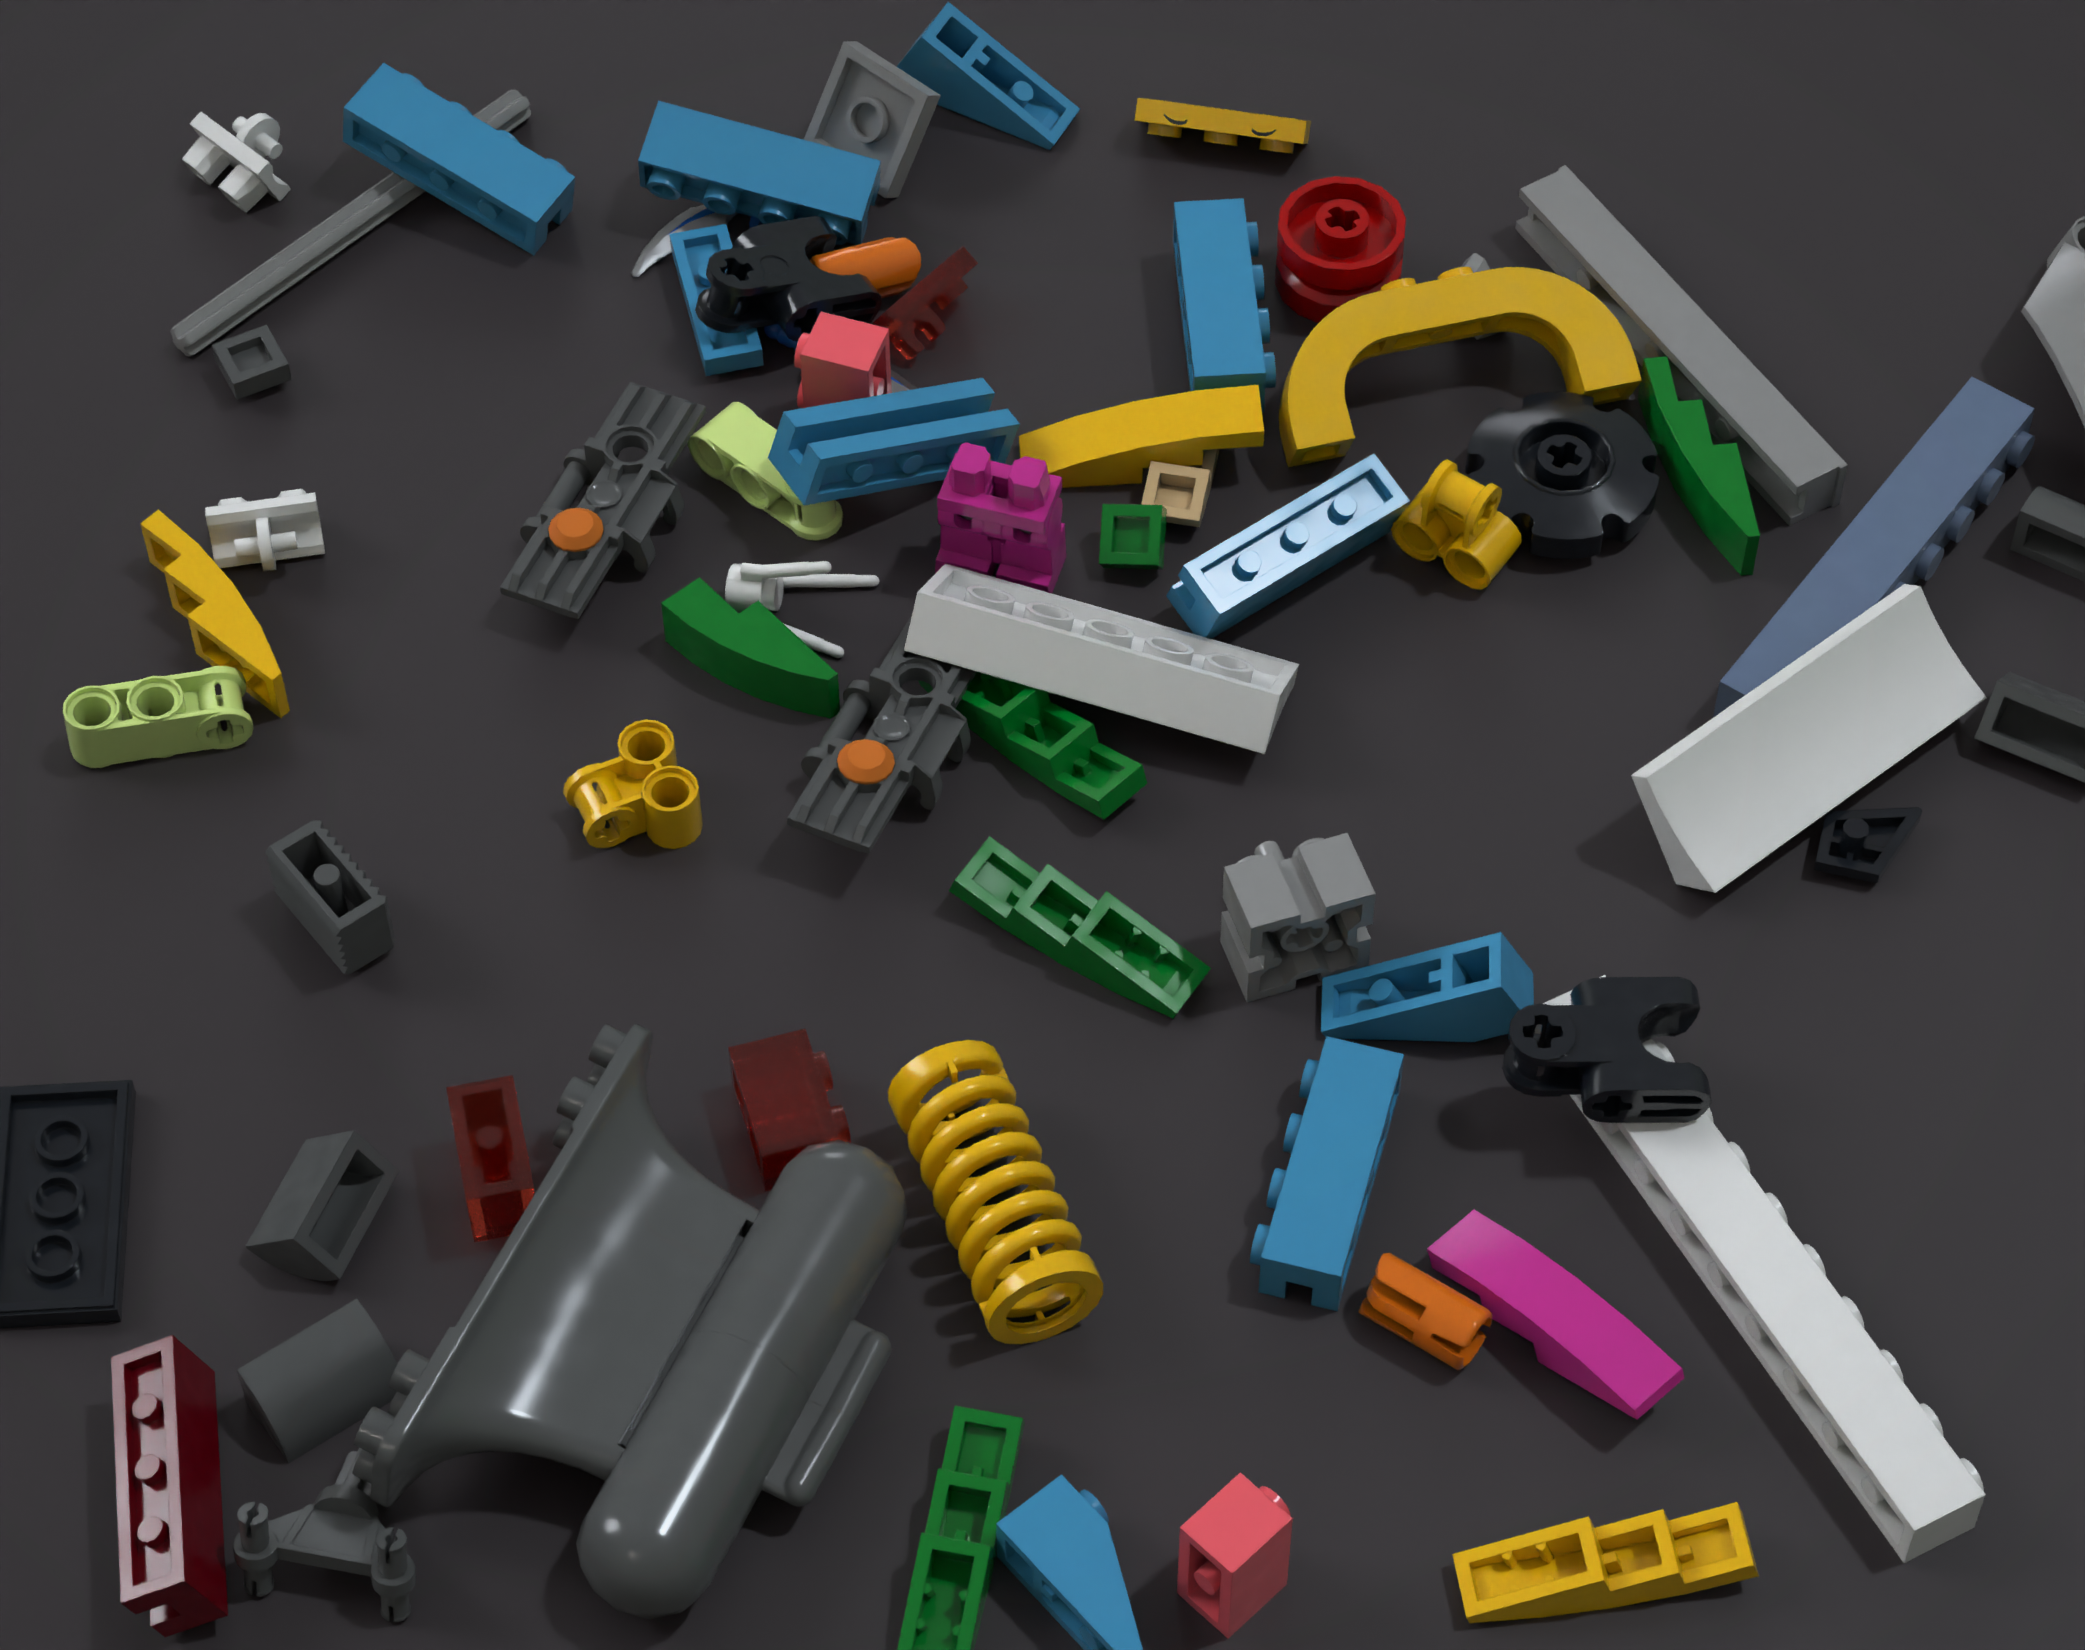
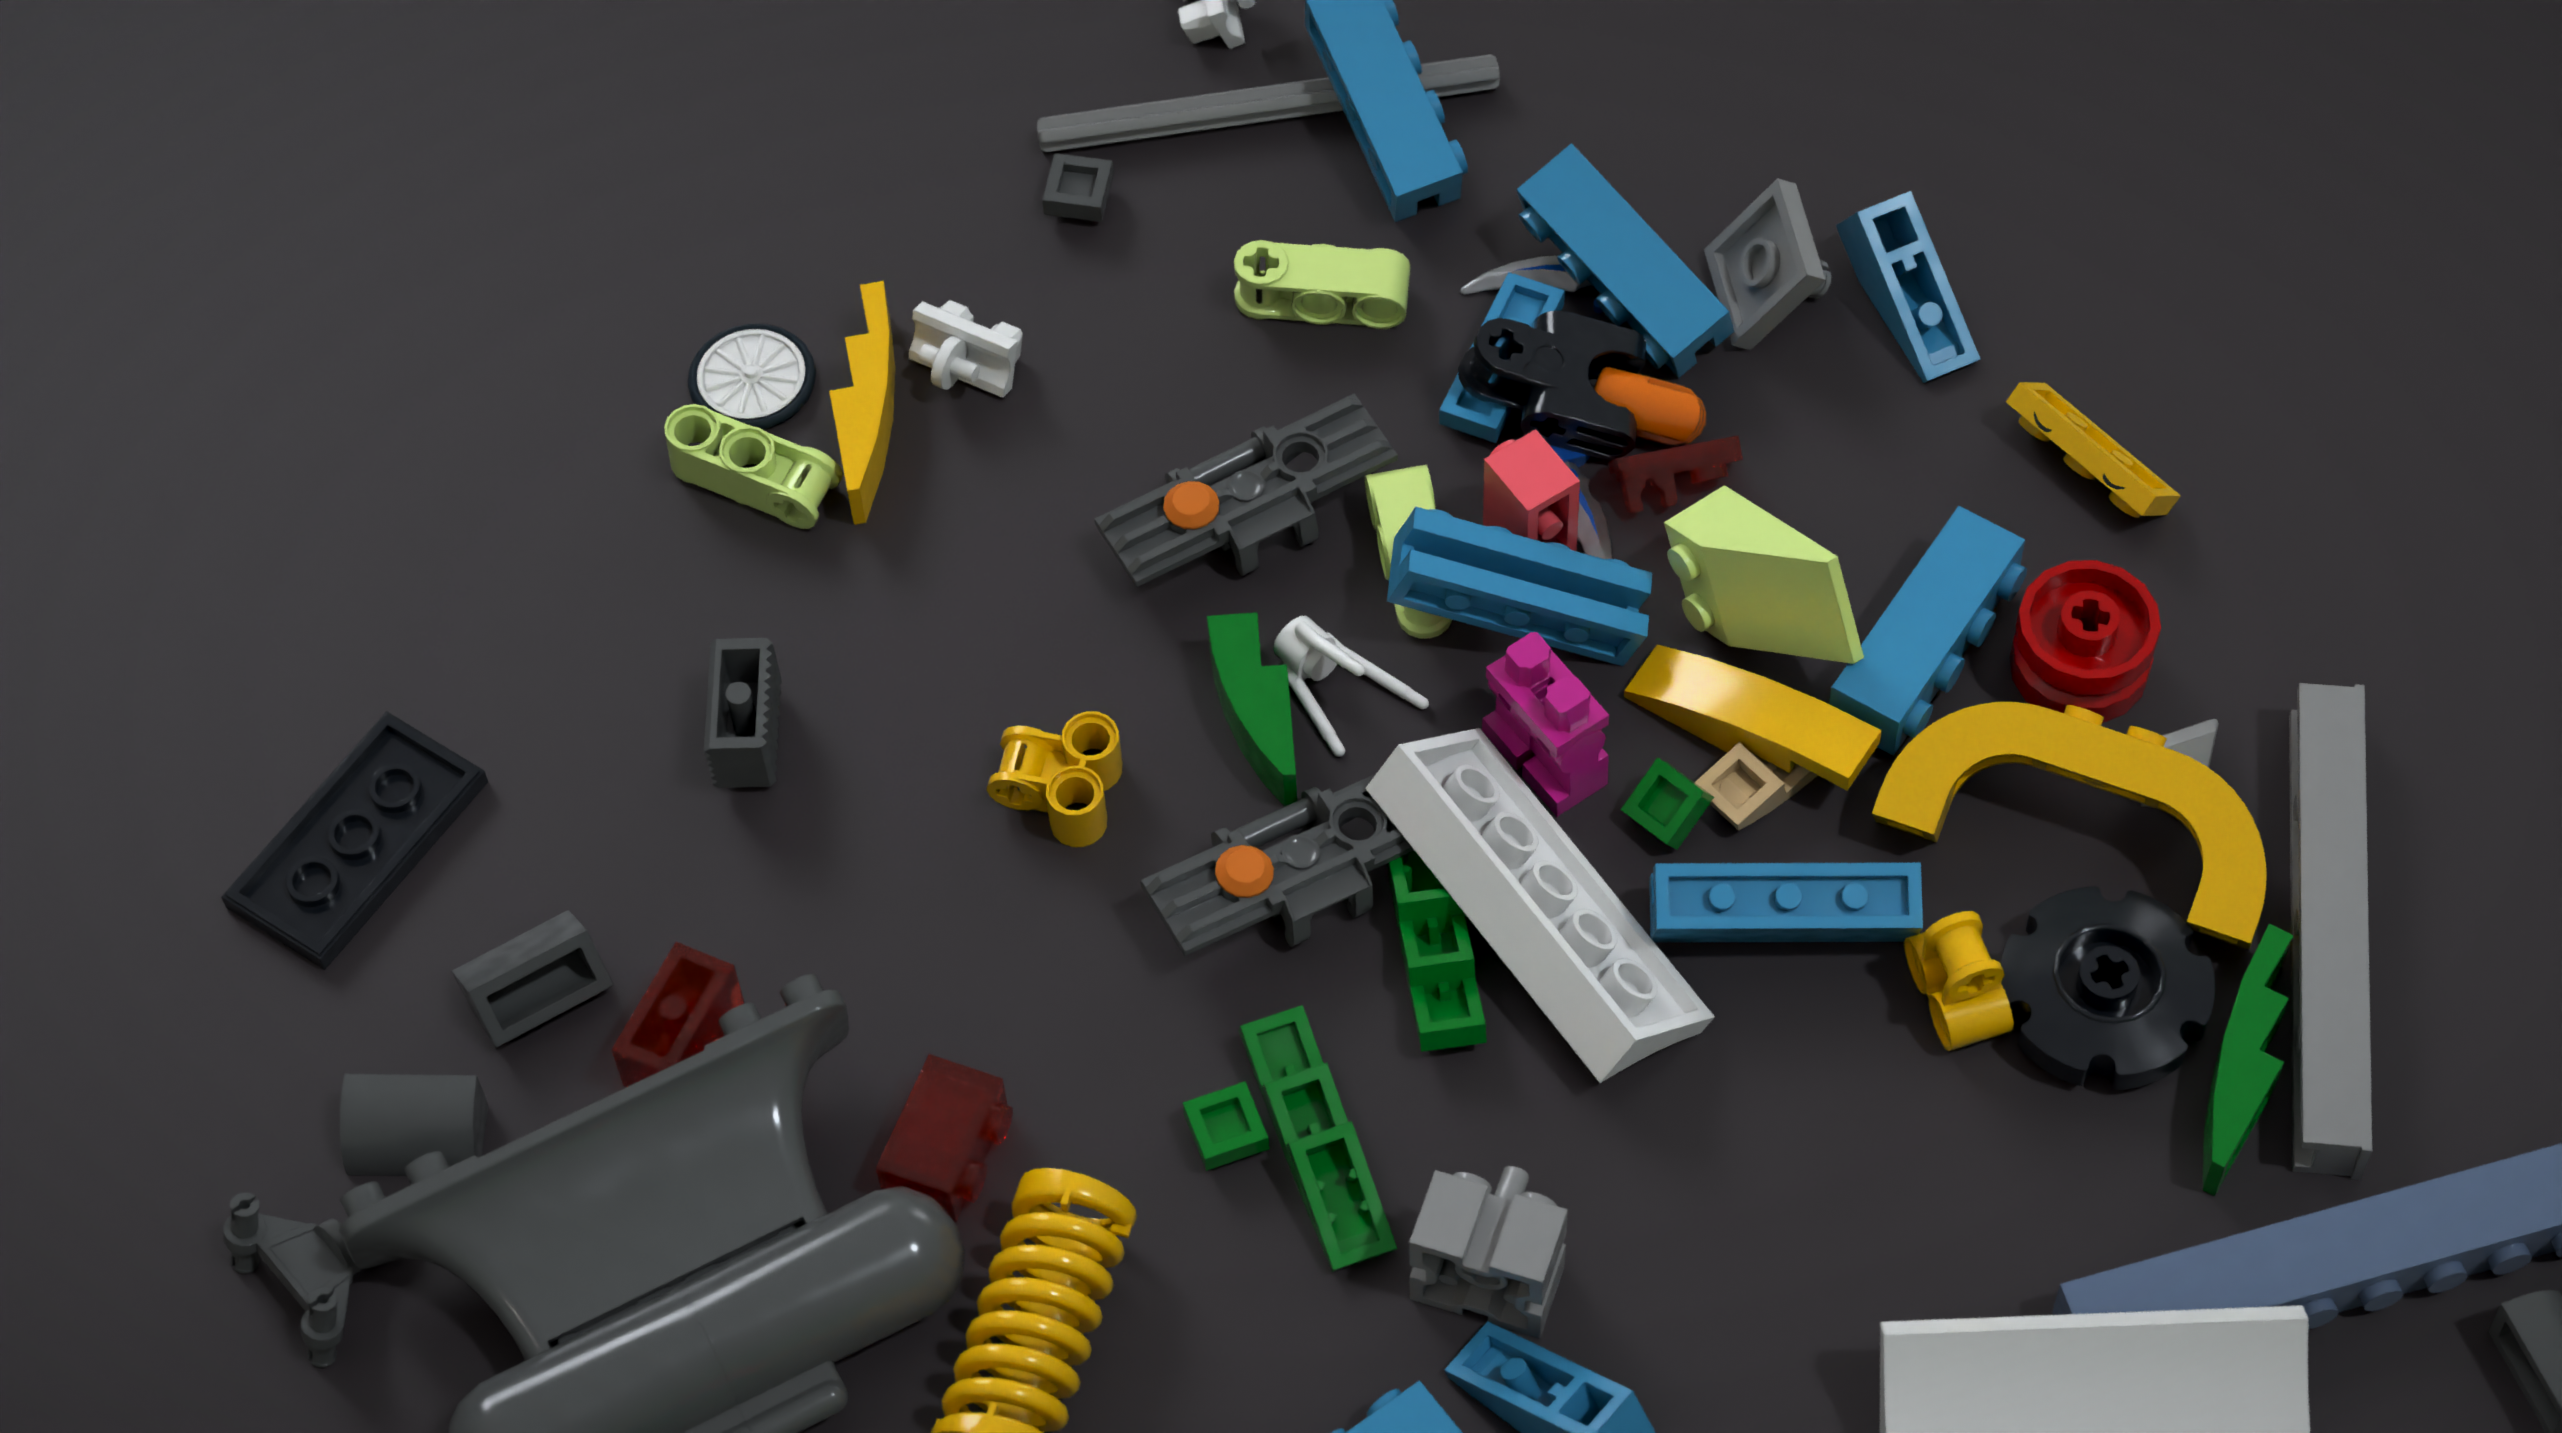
camera: 40 degrees right, 5 degrees up
dark red brick [111,1335,228,1637] -> none
none -> white wheel [688,324,816,429]
none -> green plate [1183,1081,1269,1171]
none -> yellowish green piece [1234,240,1411,329]
none -> yellowish green slope [1664,485,1864,664]

